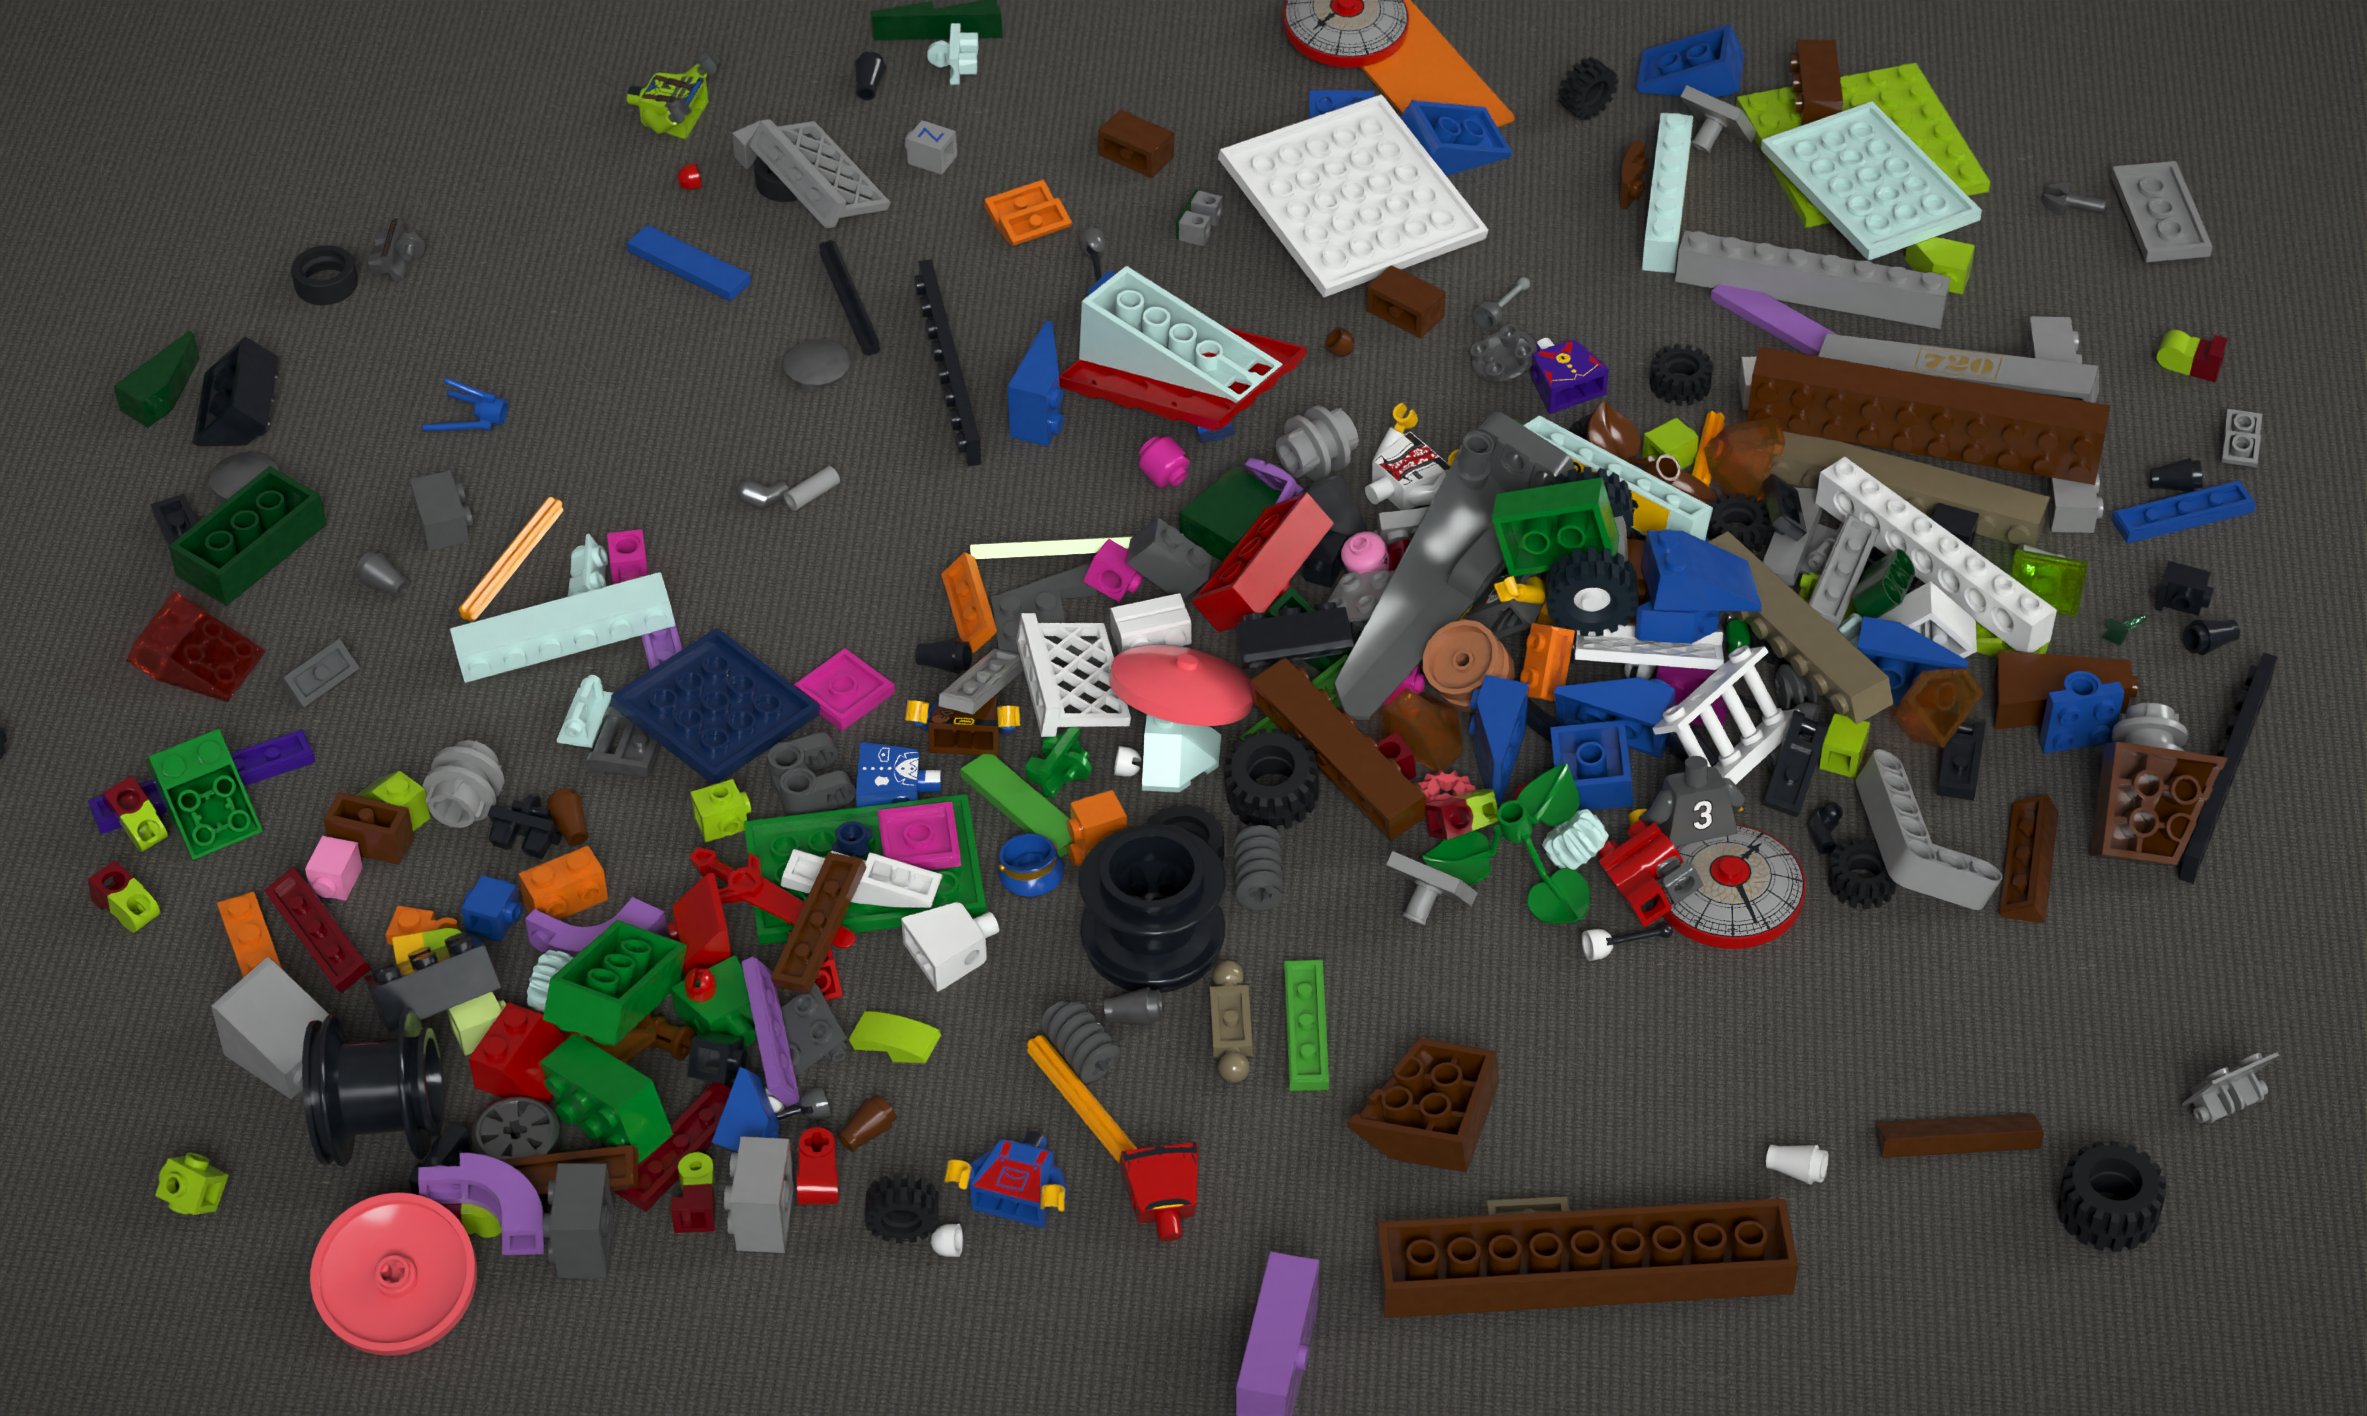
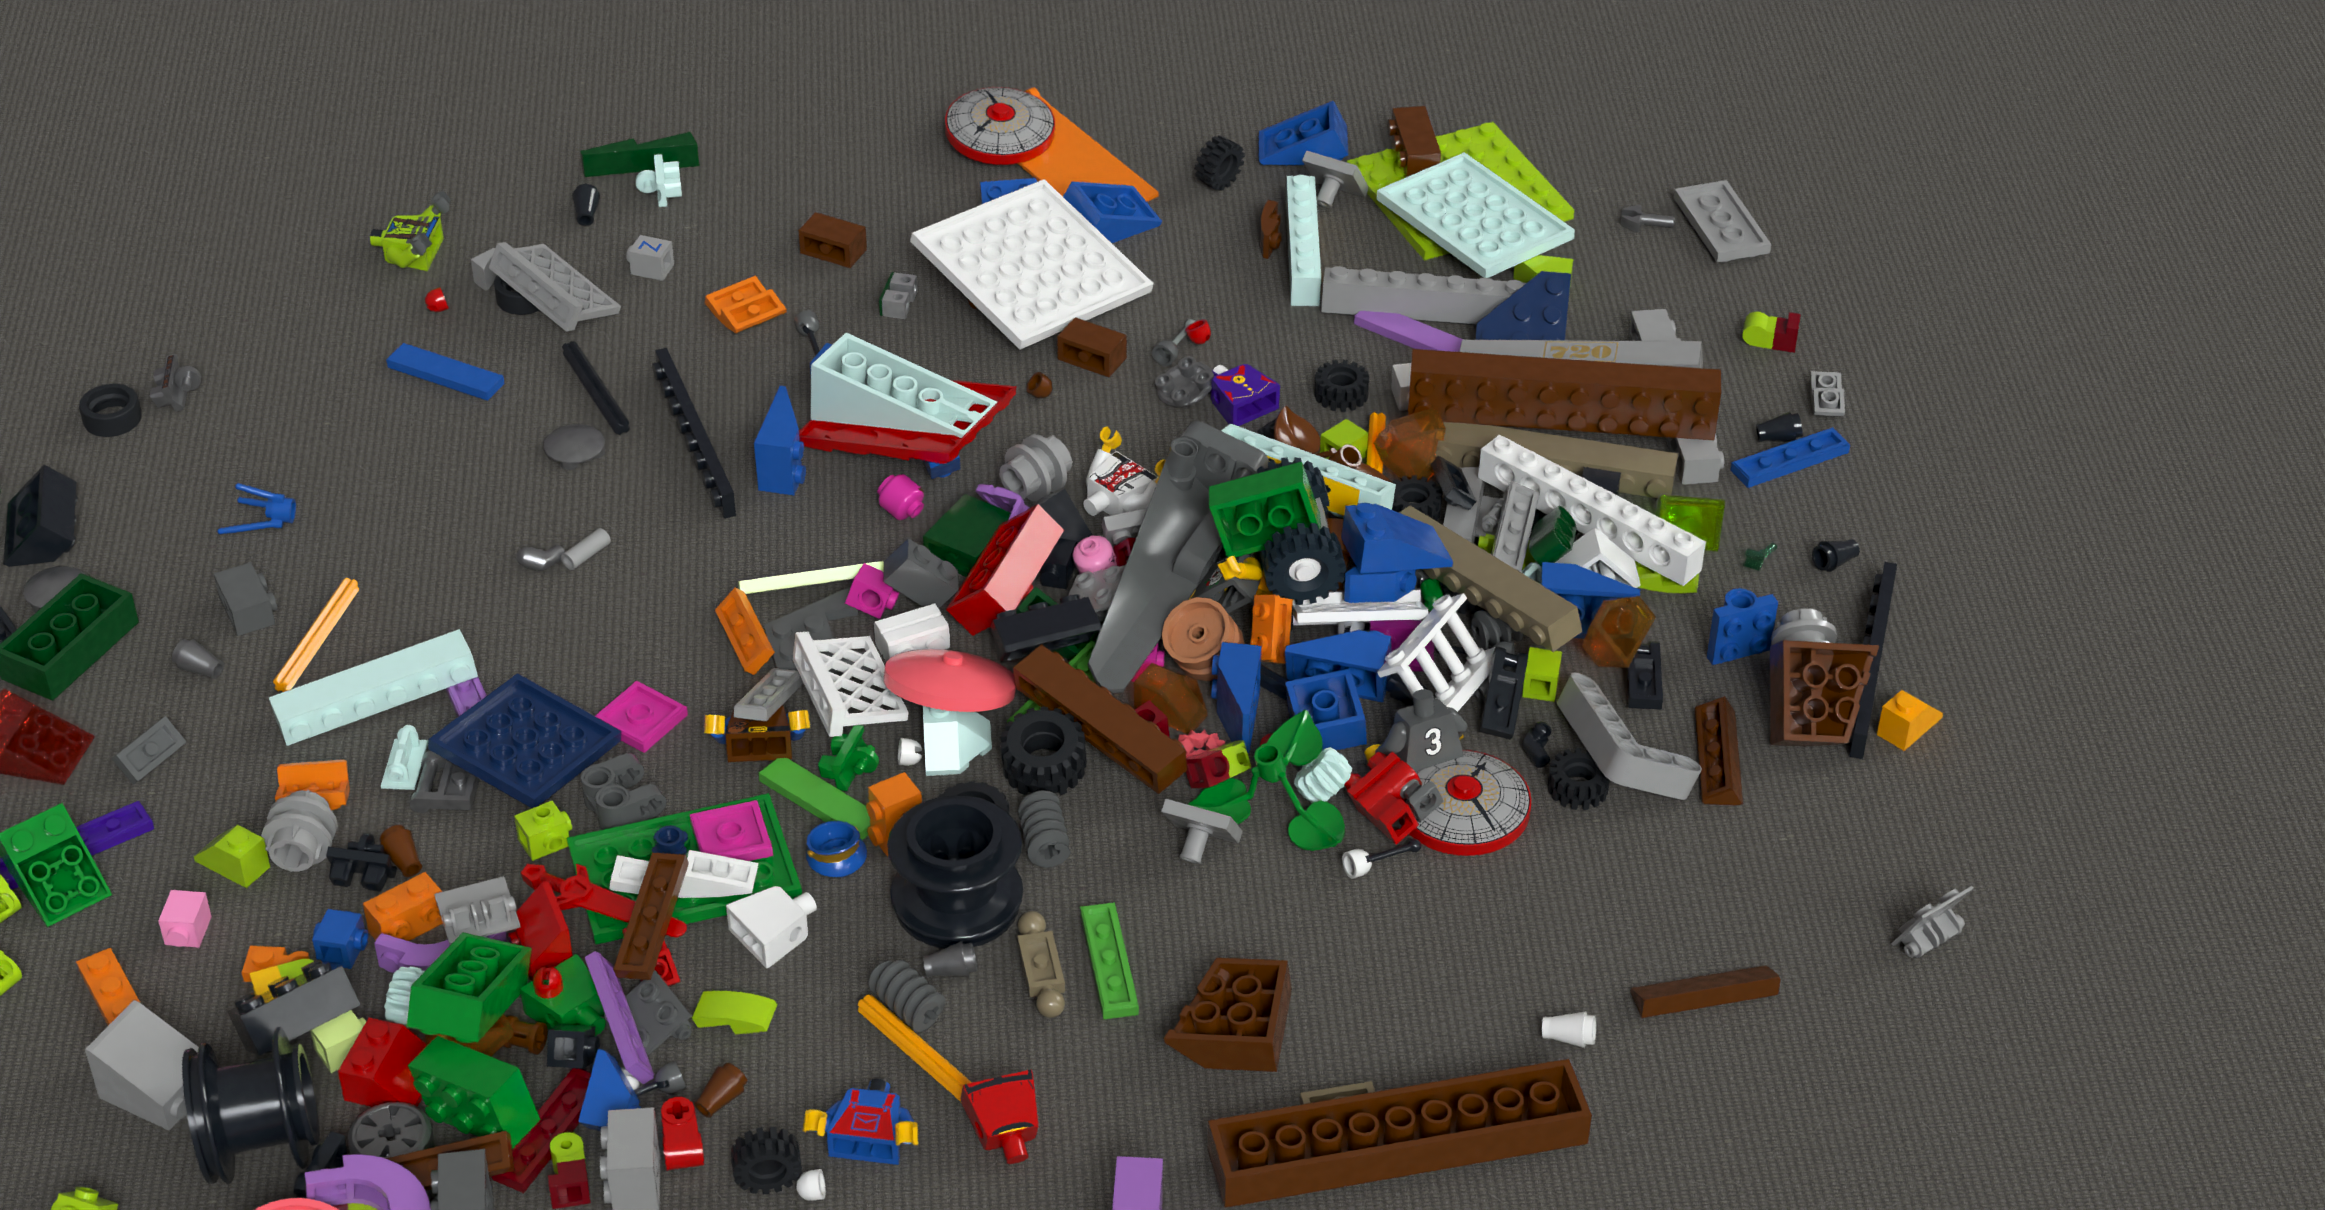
camera: 10 degrees left, 5 degrees down
dark red plate [264,867,371,993] -> none
reddish brown brick [323,792,414,865] -> none
light aqua hinge [568,534,608,597] -> none
dark pink brick [607,529,648,585] -> none
blue torso [856,742,942,807] -> none
black cone [915,638,972,674] -> none
reddish brown slope [1994,650,2138,729] -> none
black tyre [2057,1141,2166,1252] -> none
black brick [2155,561,2214,616] -> none
none -> orange bracket [275,760,350,810]
none -> light grey hinge [434,876,521,945]
none -> red hinge [1185,319,1211,345]
none -> dark blue plate [1475,271,1571,340]
none -> light orange slope [1877,690,1943,751]

